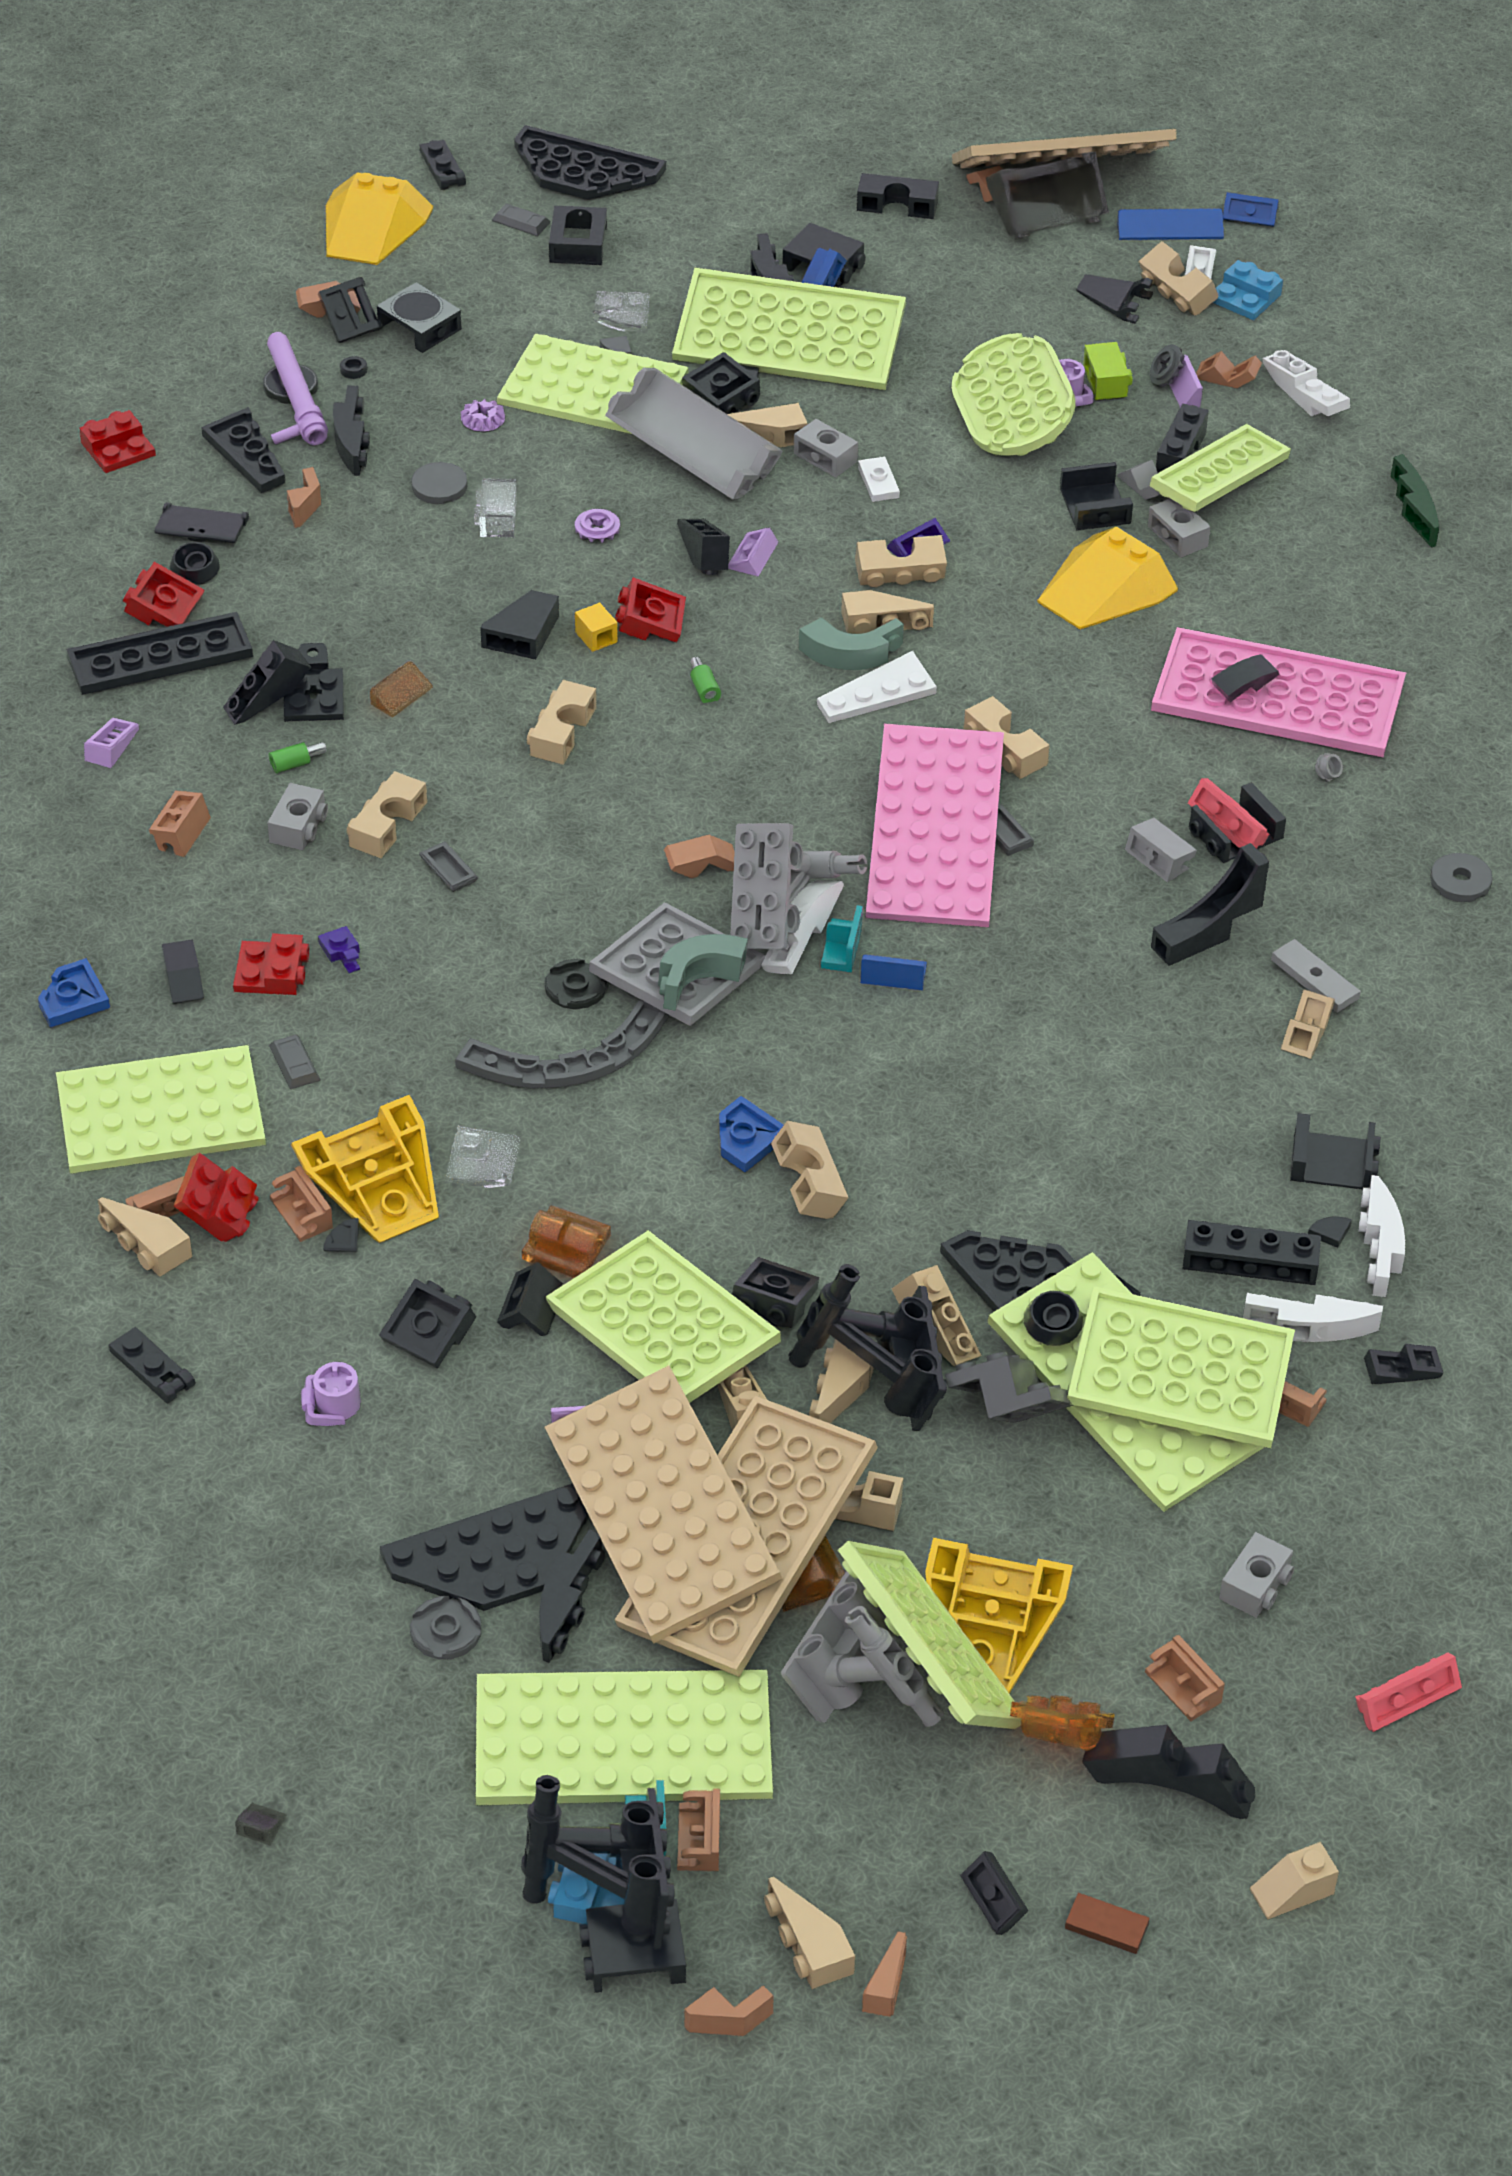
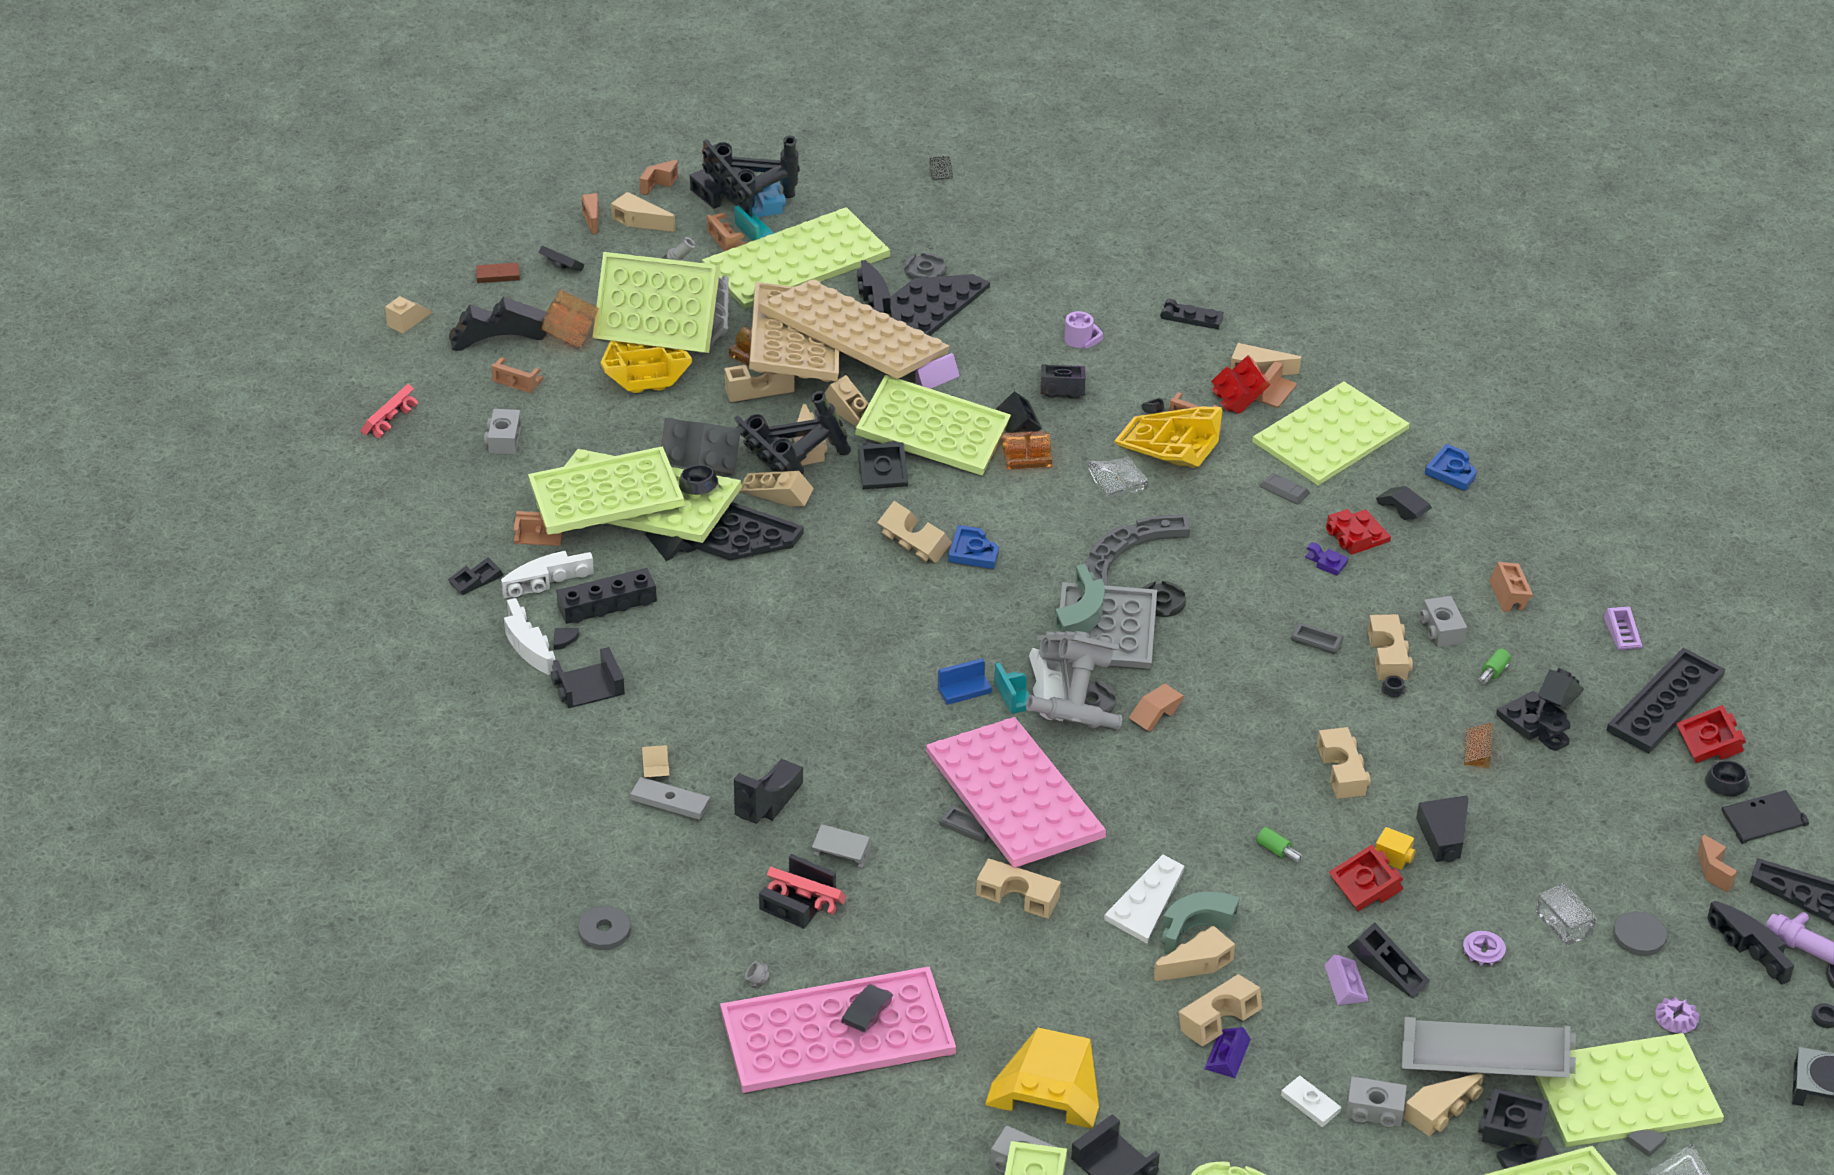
camera: 150 degrees right, 5 degrees down
none -> black plate [1382,676,1406,697]

